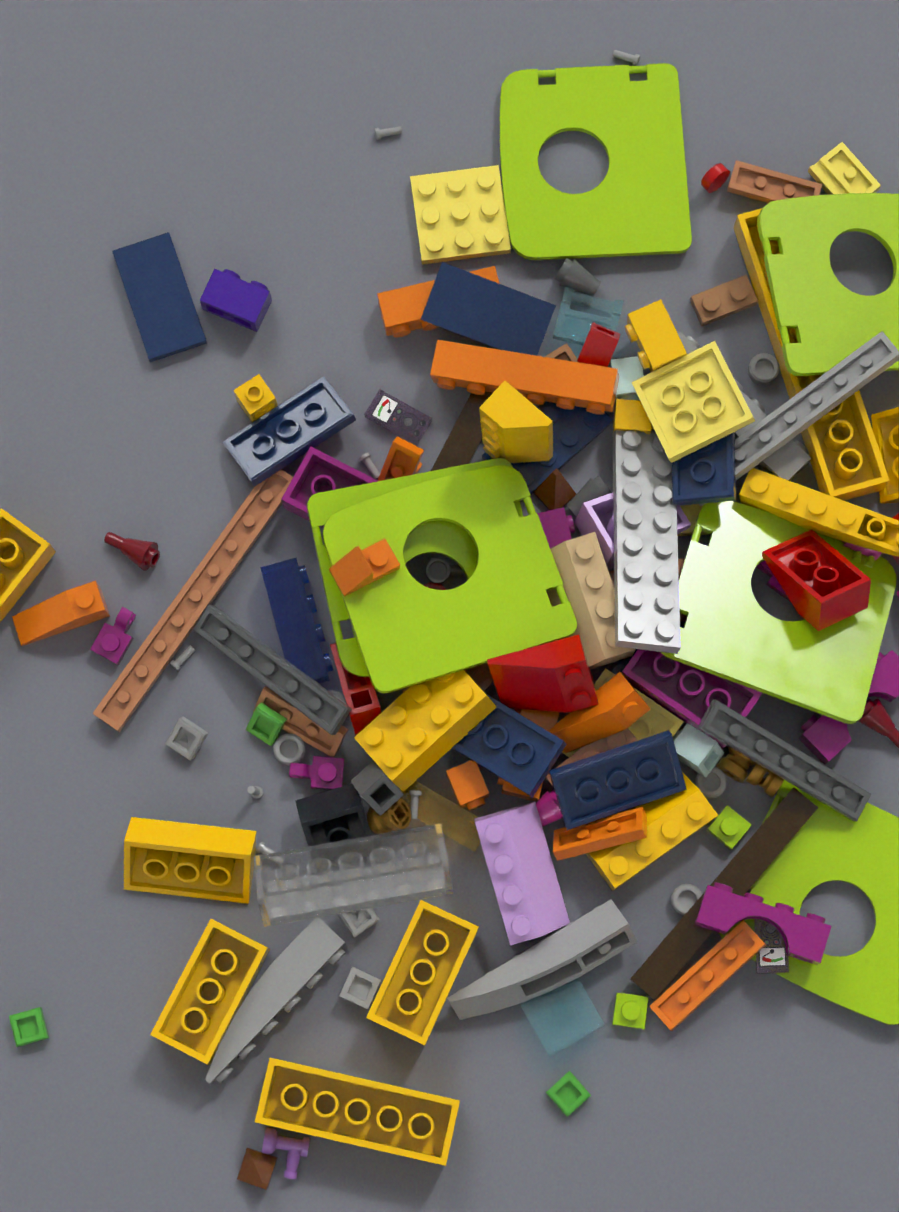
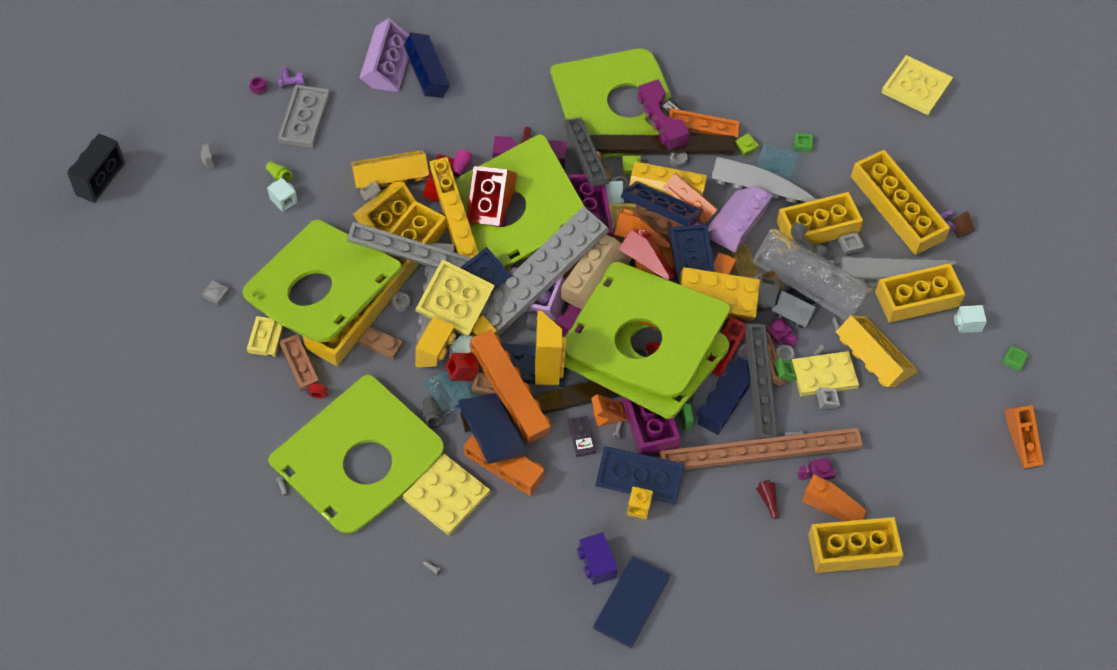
camera: 135 degrees left, 20 degrees down
orange slope [329,538,400,597] -> none
none -> bright green tile [681,403,694,431]
none -> dark grey bar [791,222,829,258]
none -> light yellow plate [791,351,859,397]
none -> light aqua brick [954,305,987,333]

